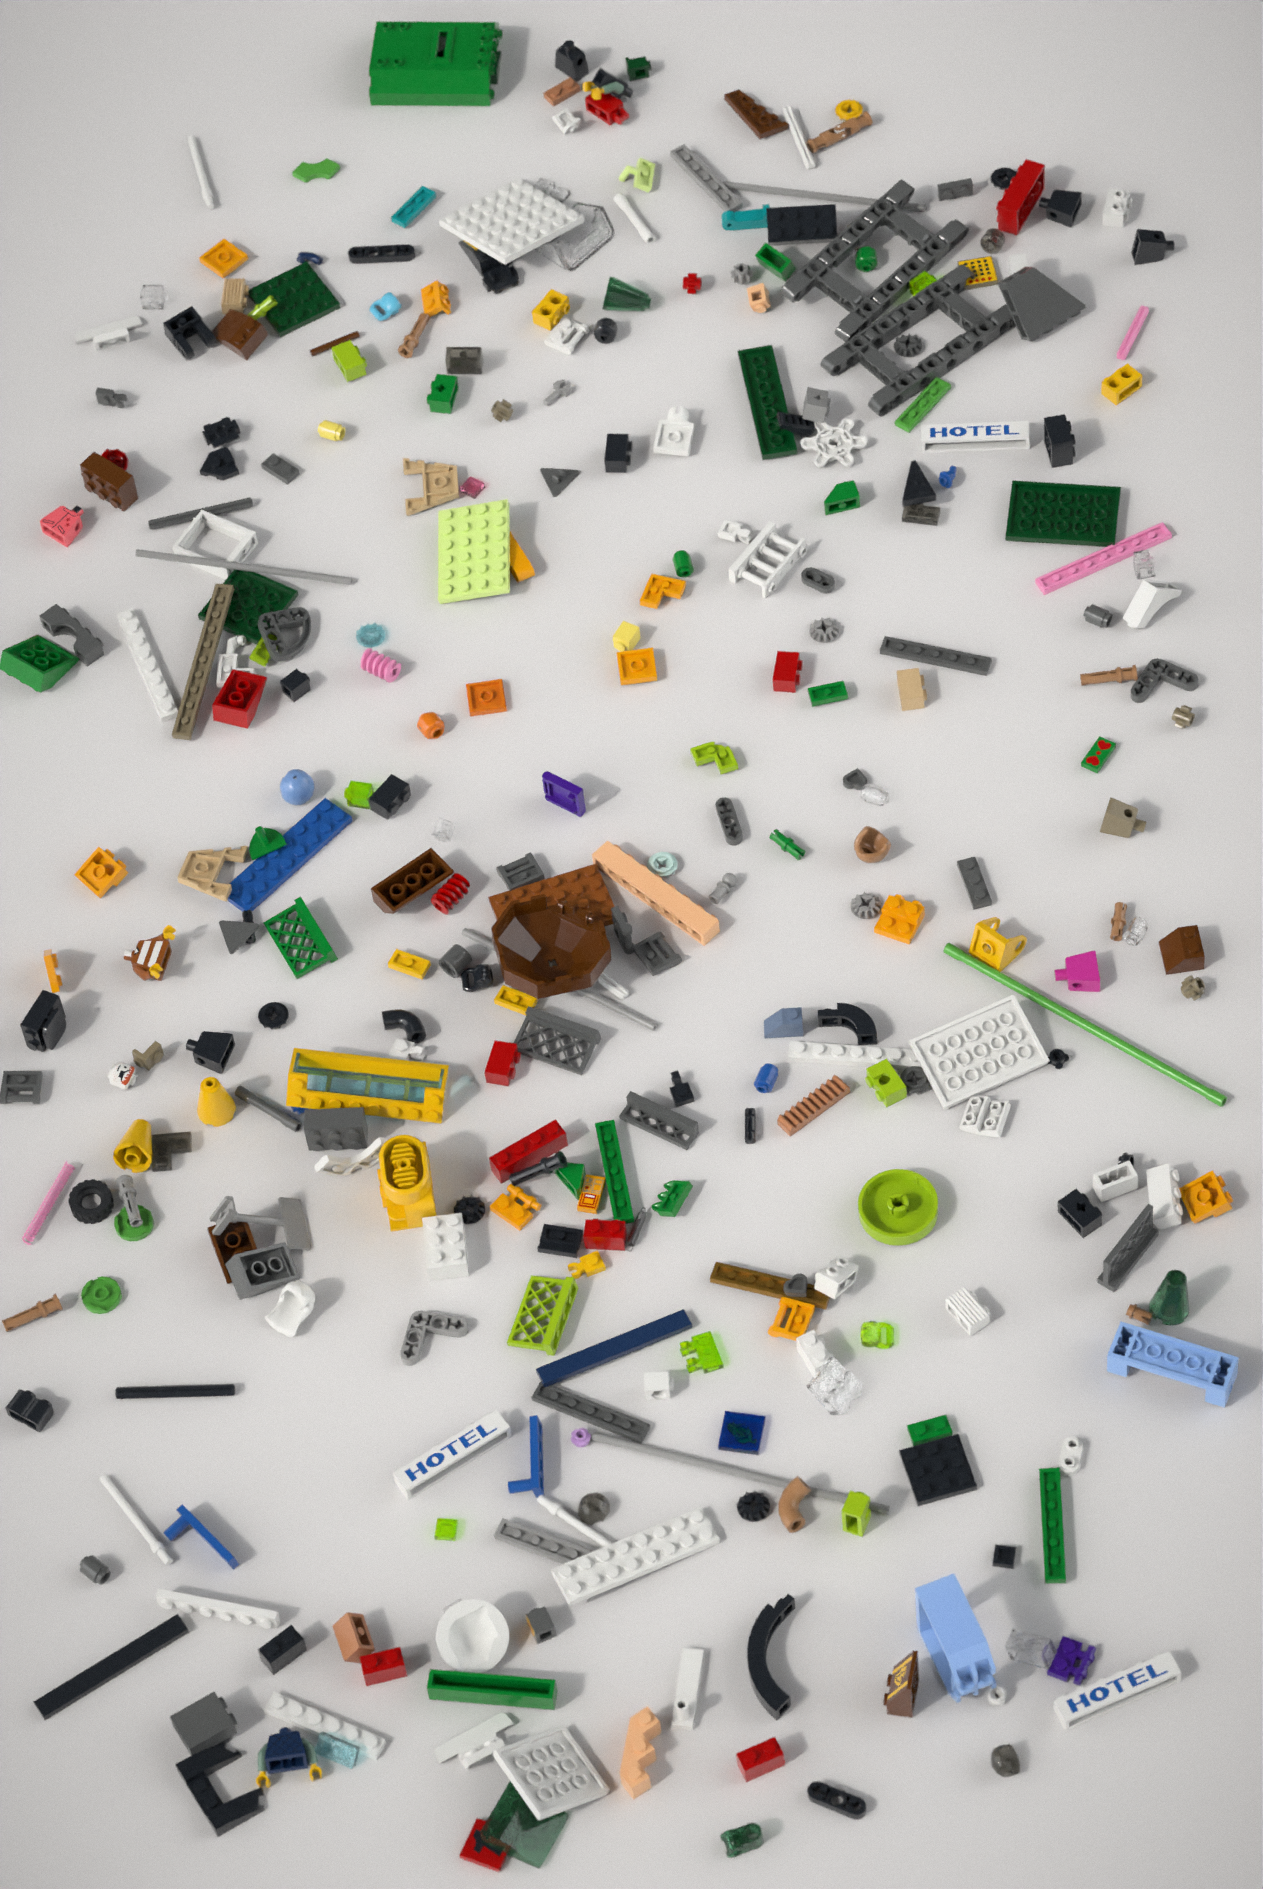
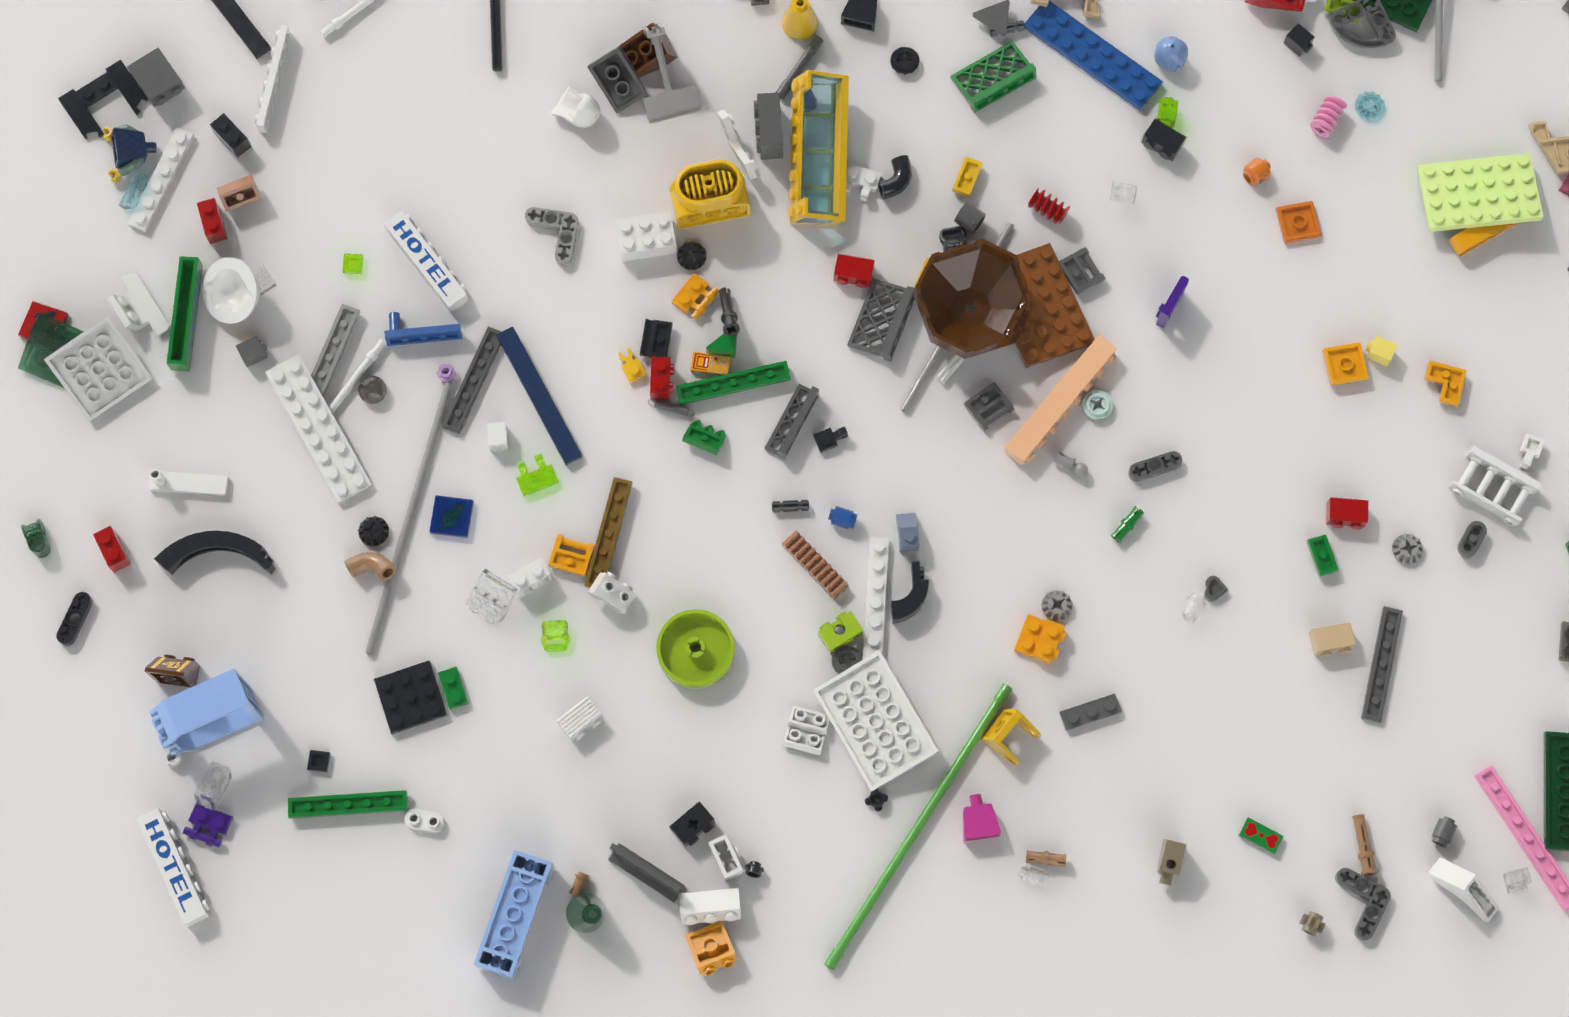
camera: 80 degrees right, 20 degrees up
blue piece [163,1504,239,1570] -> none
green shield [249,826,287,861] -> none
reddish brown slope [371,848,454,914] -> none
red brick [489,1119,568,1184] -> none
lime fence [507,1275,579,1356] -> none
dark grey plate [611,906,634,955] -> none
light nougat brick [620,1706,661,1799] -> none
green brick [673,550,694,578] -> none
lime plate [690,742,738,775] -> none
dark grey tile [783,1273,808,1297] -> none
lime brick [841,1490,871,1537] -> none
medium nougat piece [854,826,891,863] -> none
clear smoke hair [991,1744,1020,1777] -> none
reddish brown slope [1159,925,1205,975] -> none
dark tan gear [1181,975,1205,1001] -> none

